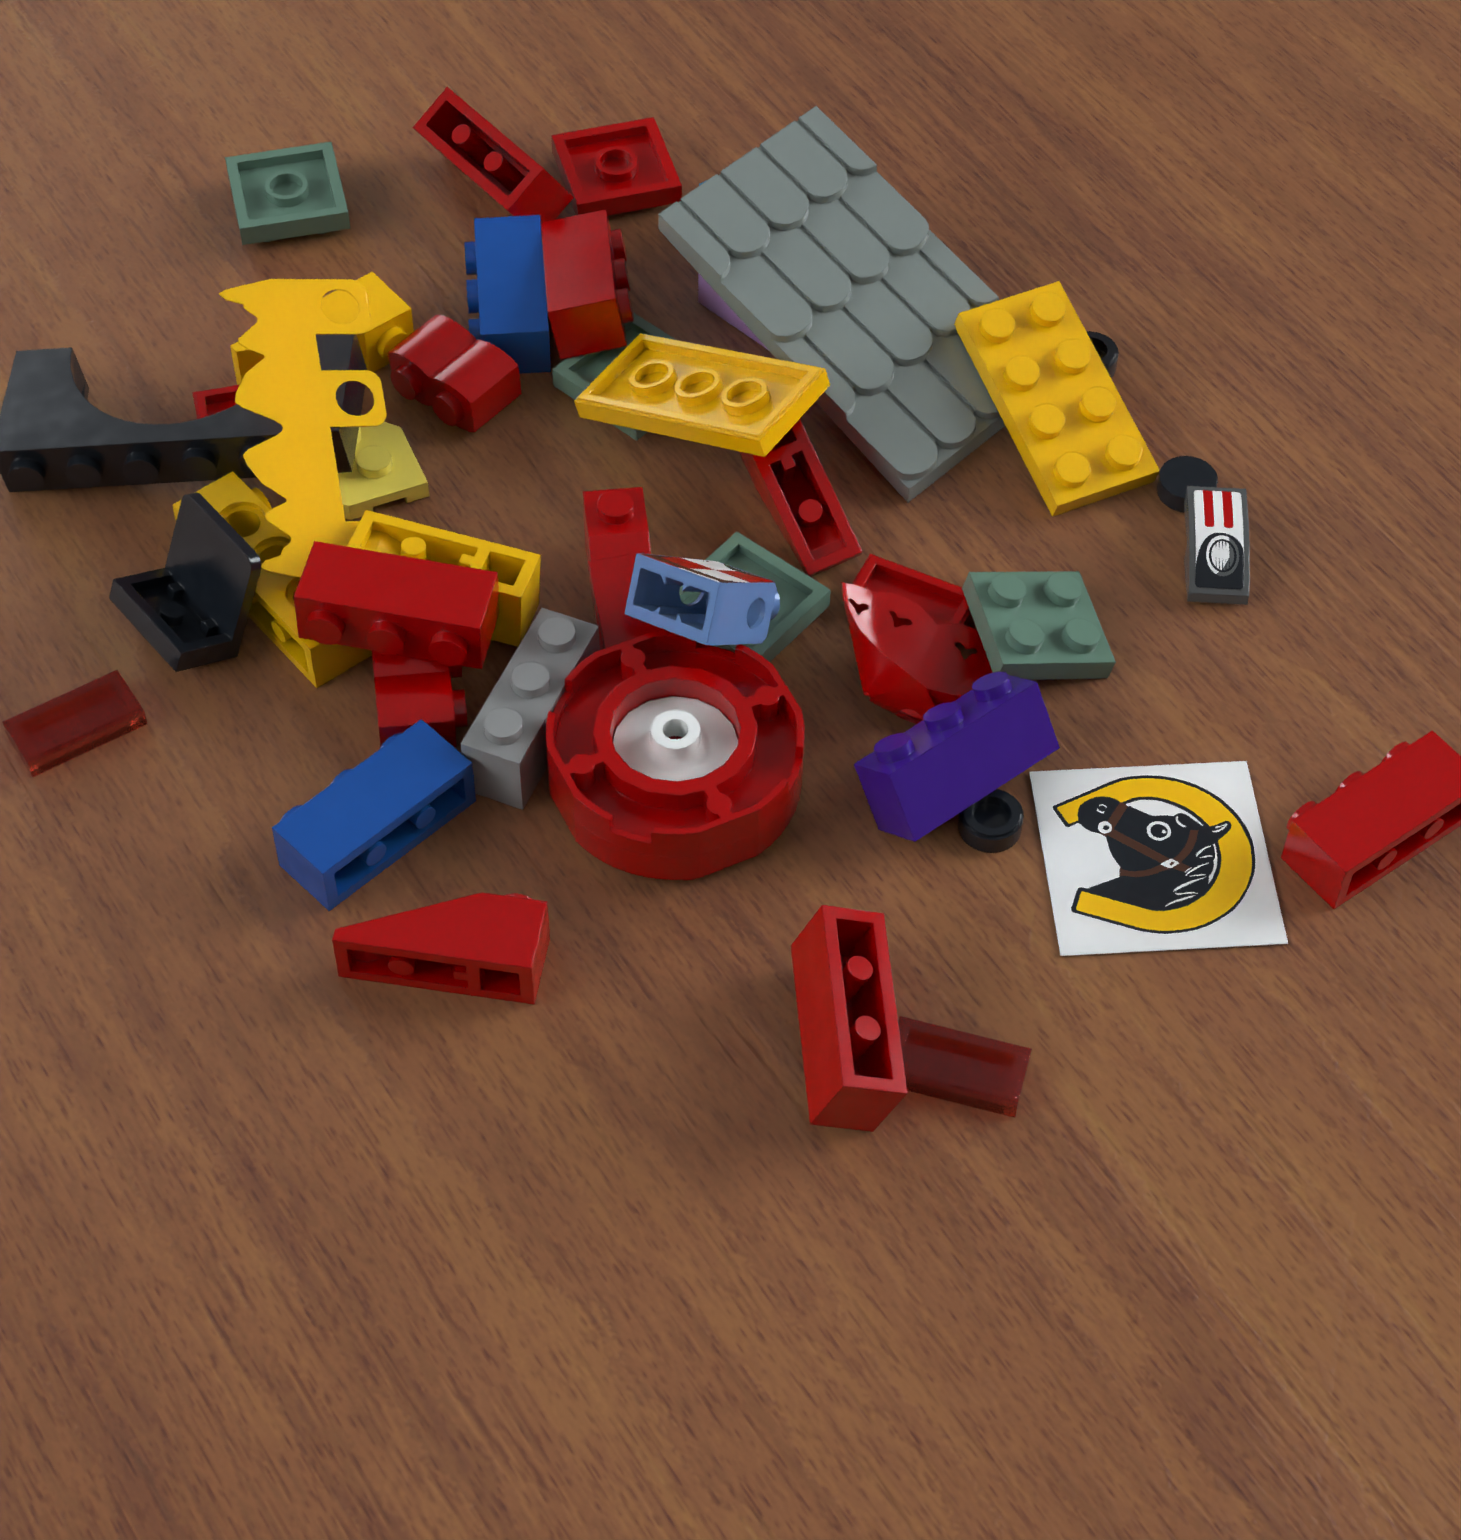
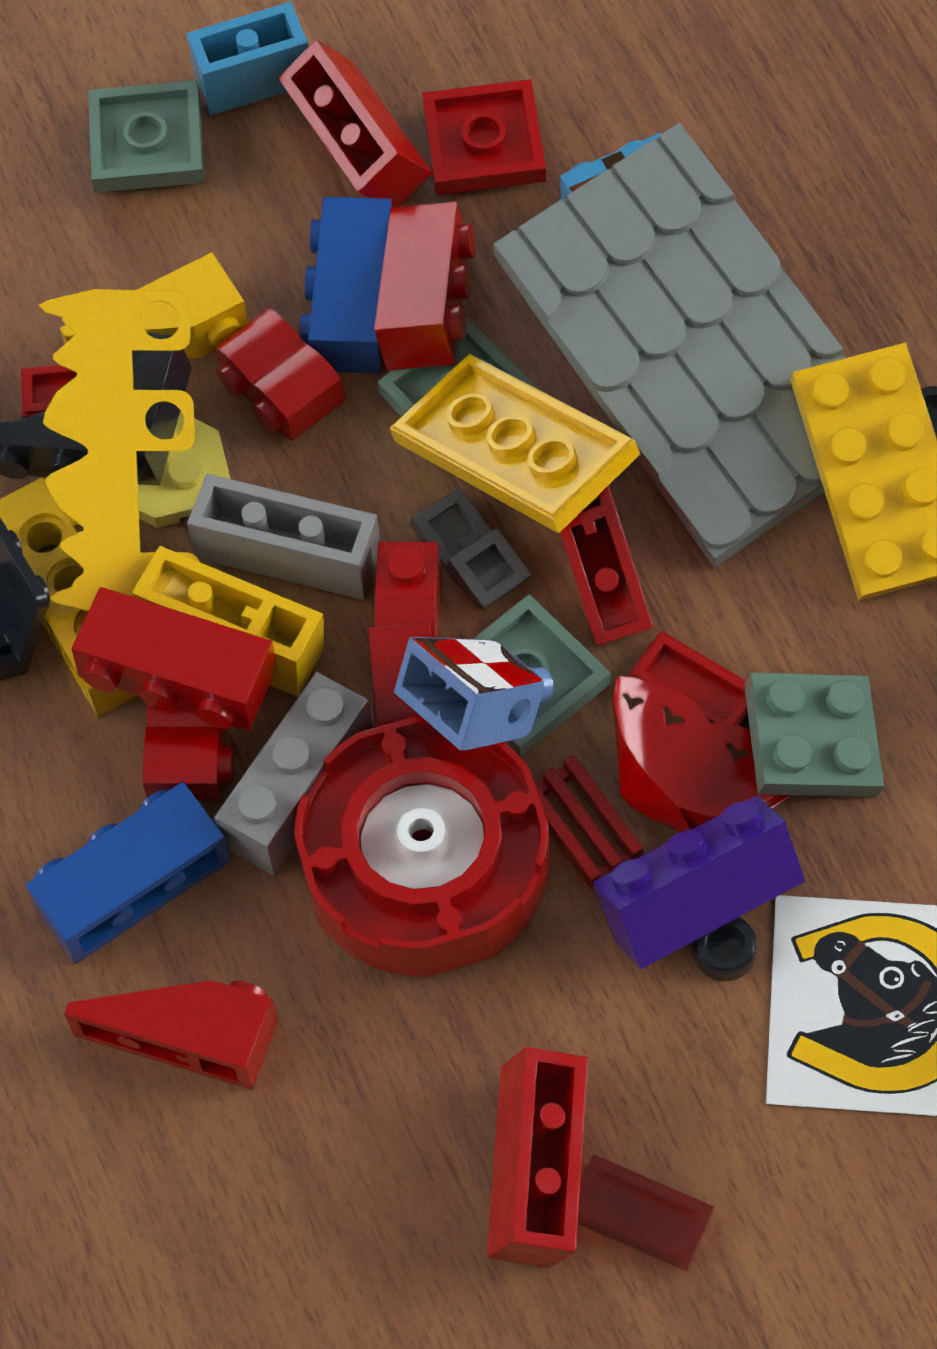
camera: 15 degrees right, 10 degrees up
none -> dark azure brick [186,1,309,116]
none -> light grey brick [187,473,381,600]
none -> dark grey slope [409,487,532,610]
none -> red tile [534,754,643,890]

